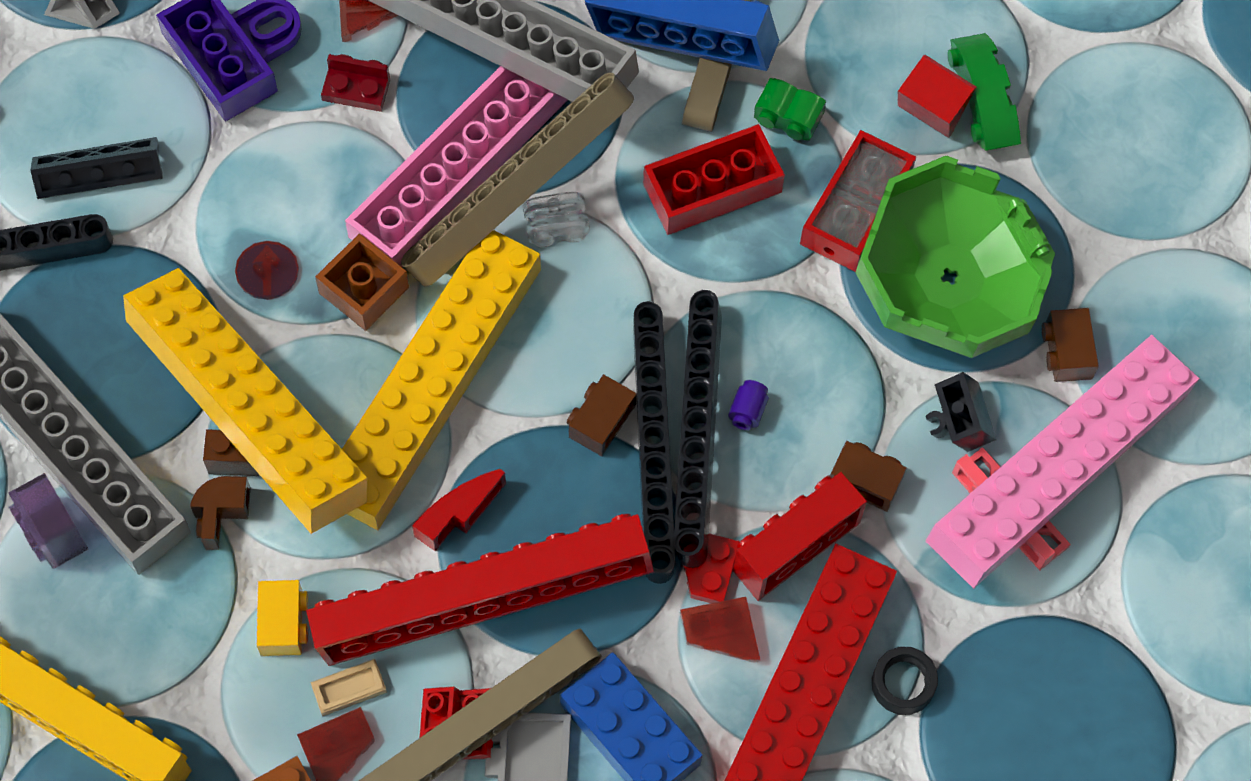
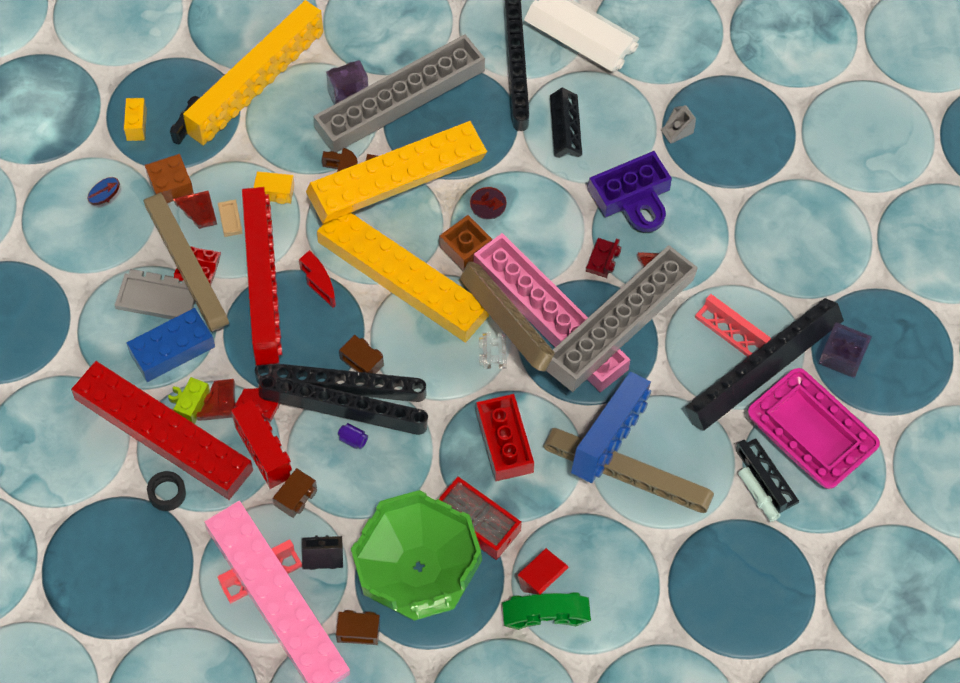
camera: 100 degrees right, 5 degrees down
green brick [754,78,826,141] -> none
none -> lime brick [168,377,211,424]

